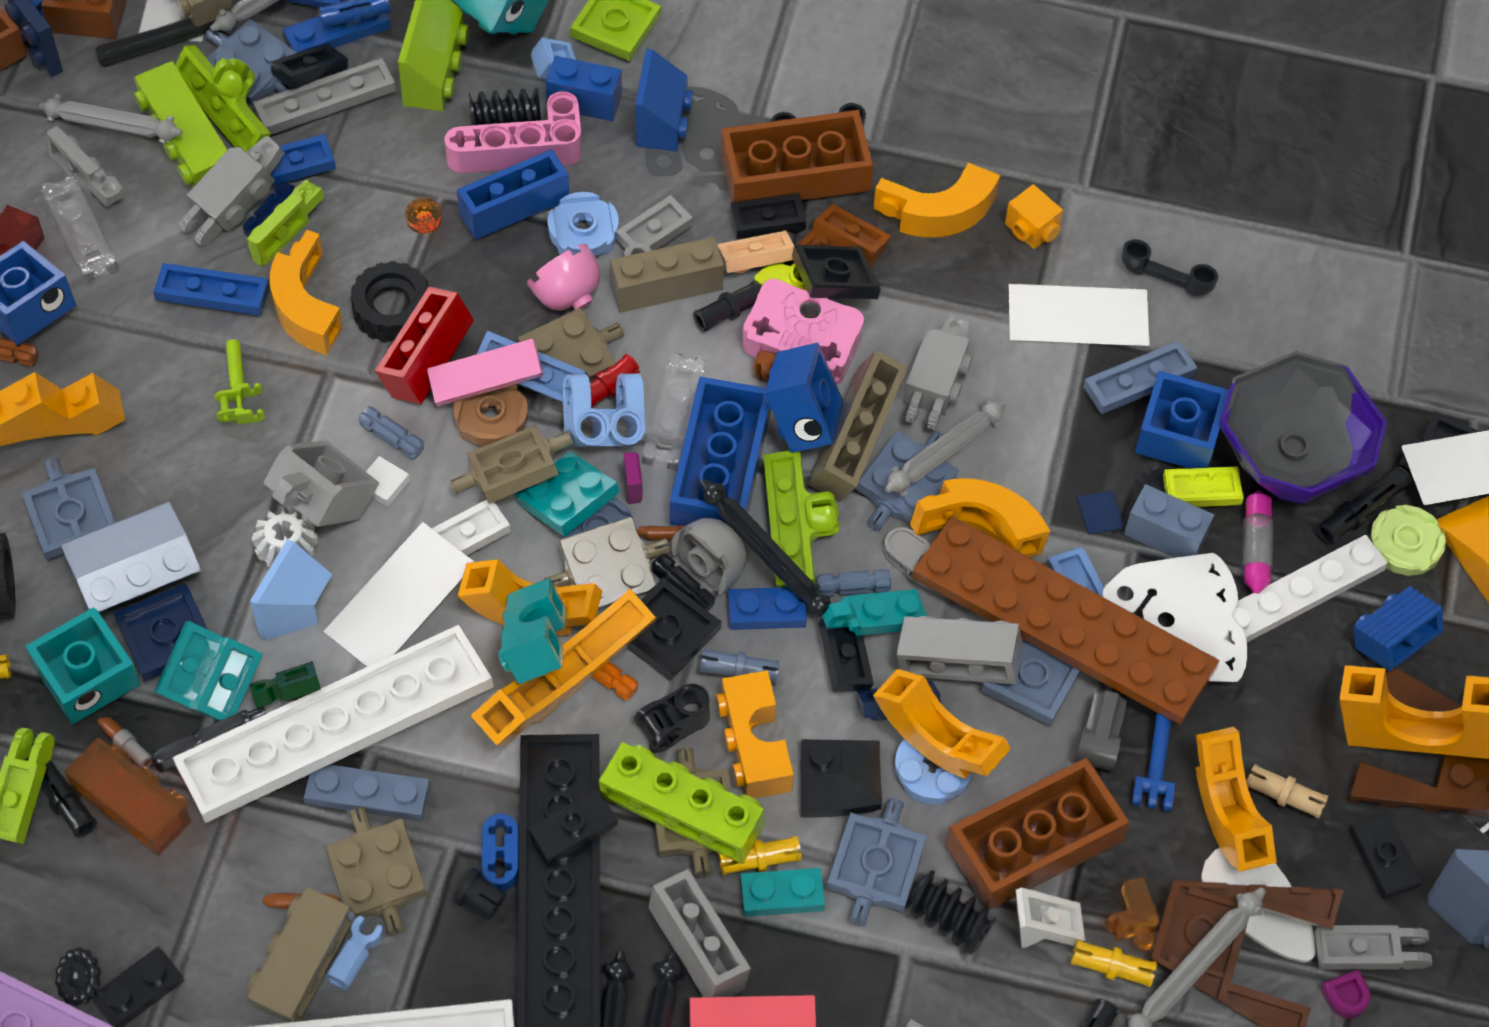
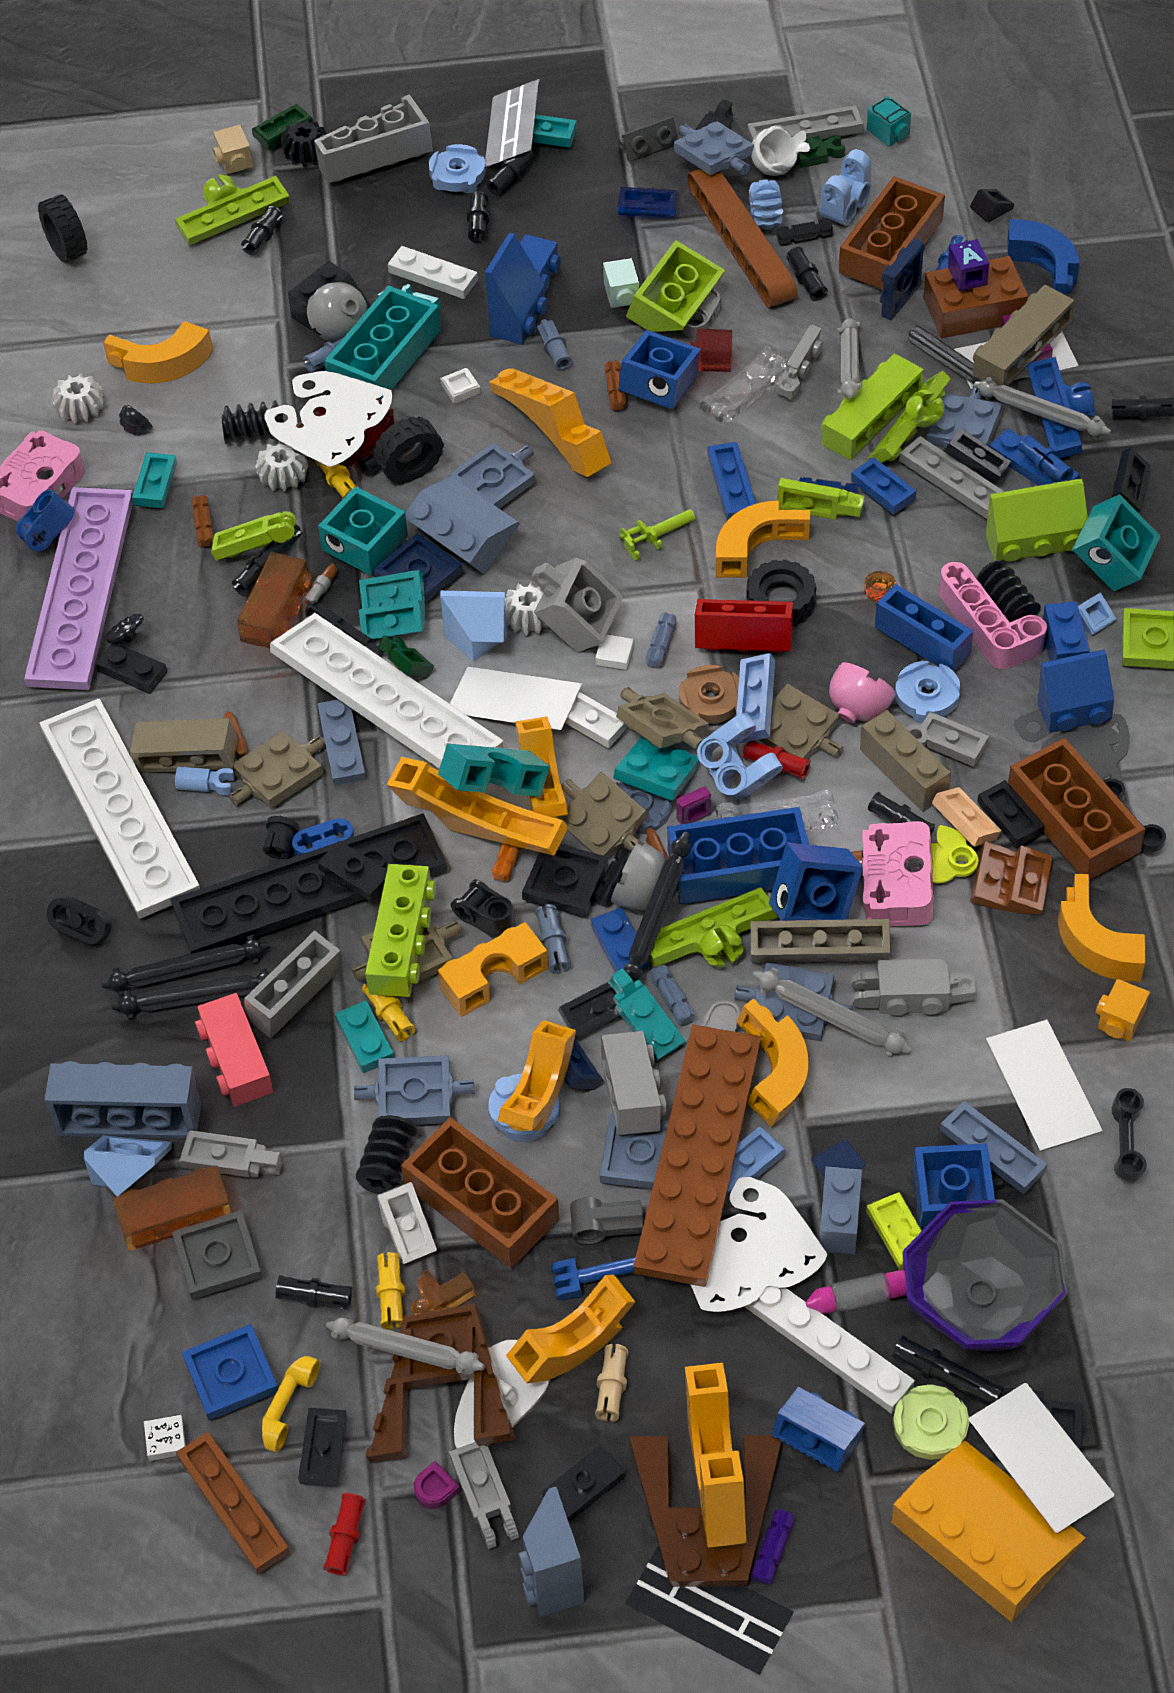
camera: 75 degrees right, 5 degrees down
light grey hinge [180,136,285,247] -> none
bright pink tile [427,338,544,406] -> none
black tile [792,245,881,300] -> none
black plate [801,739,882,818] -> none

